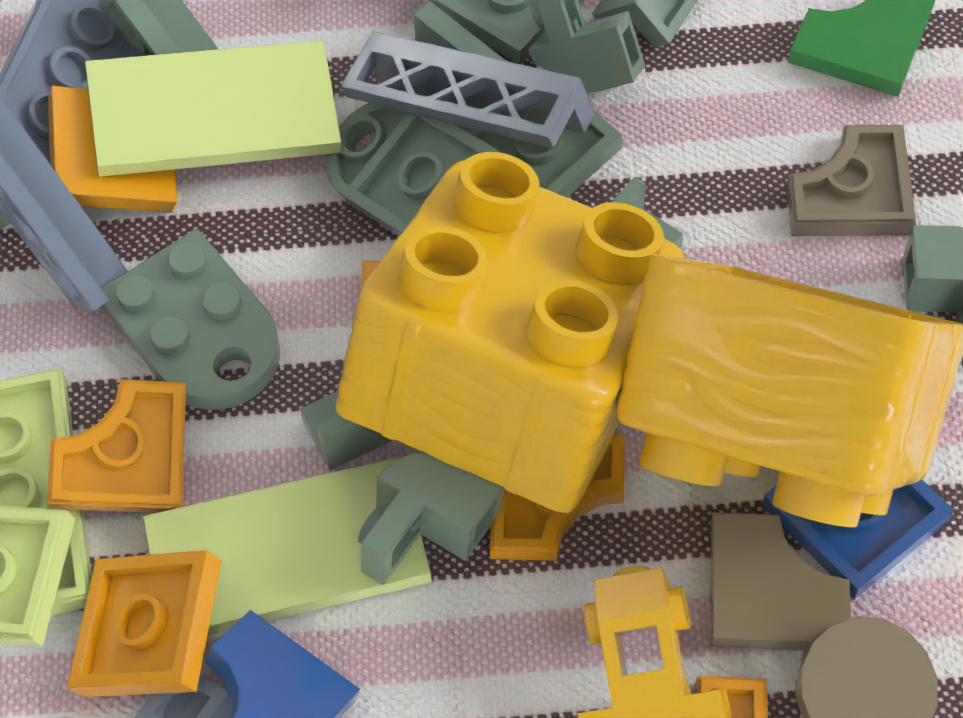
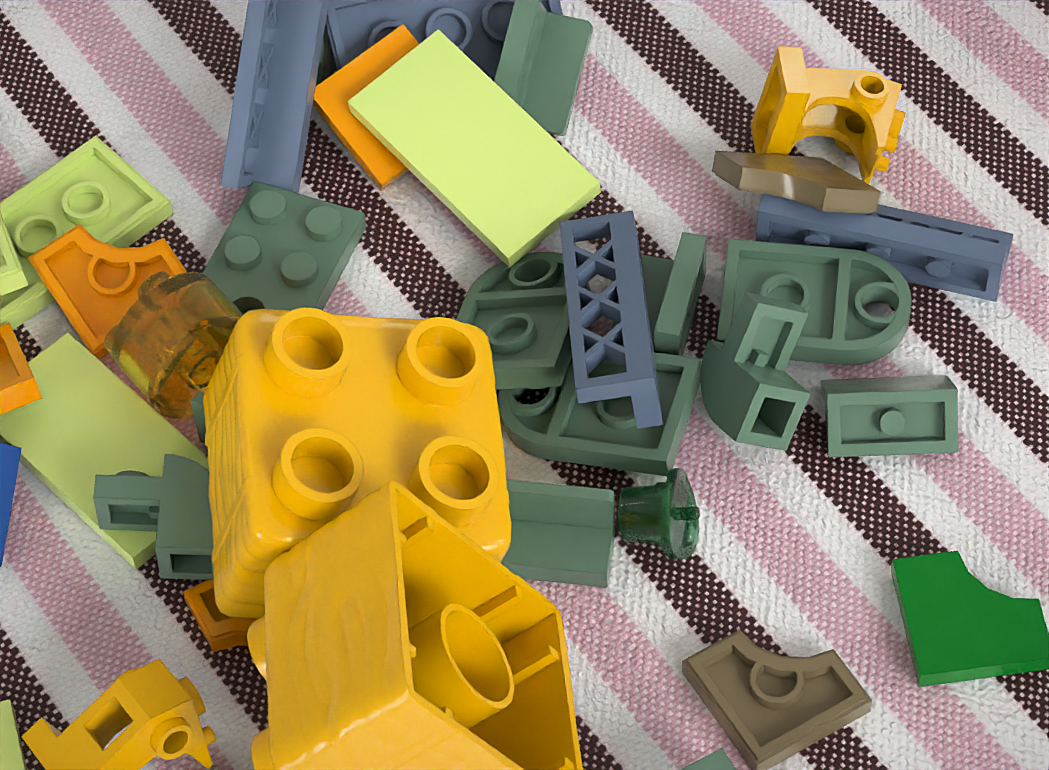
camera: 60 degrees right, 5 degrees down
none -> clear yellow brick [104,271,243,419]
none -> clear green piece [618,468,700,560]

